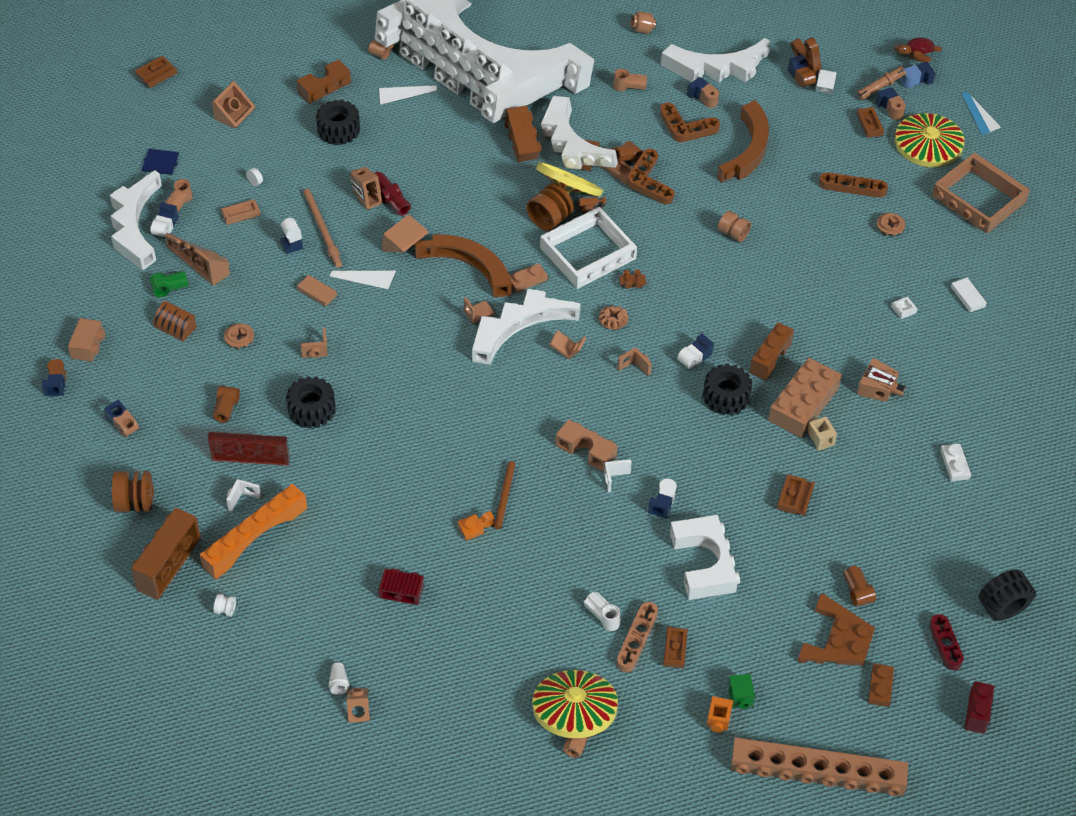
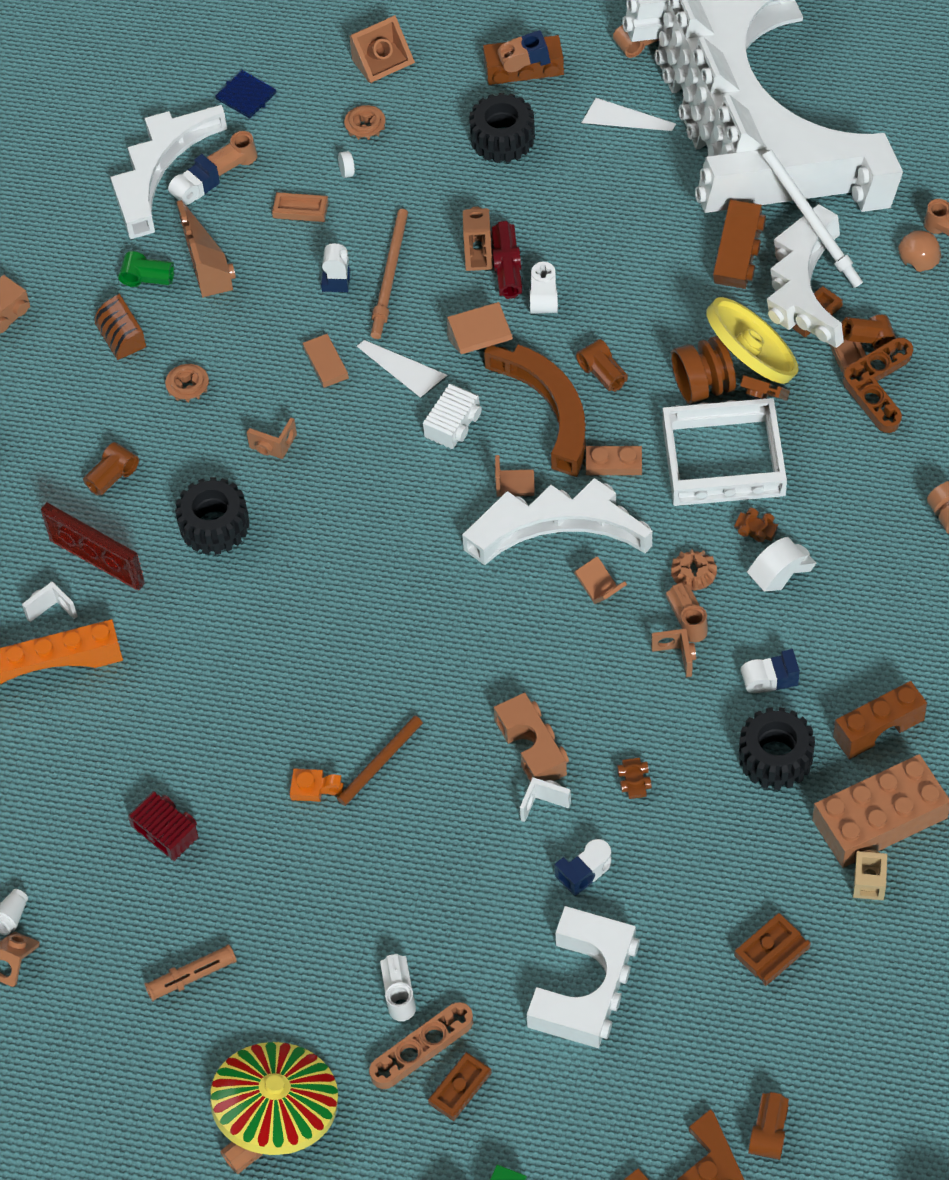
camera: 35 degrees right, 5 degrees up
none -> nougat pin [144,944,237,1002]
none -> nougat gear [344,105,386,140]
none -> white brick [423,384,482,449]
none -> leg [498,30,551,72]
none -> white piece [530,262,558,314]
none -> dark orange piece [576,339,628,392]
none -> dark orange piece [617,758,652,799]
none -> nougat piece [666,583,708,643]
none -> white brick [747,537,816,592]
none -> white bar [762,149,863,288]
none -> nougat hair [898,230,941,272]

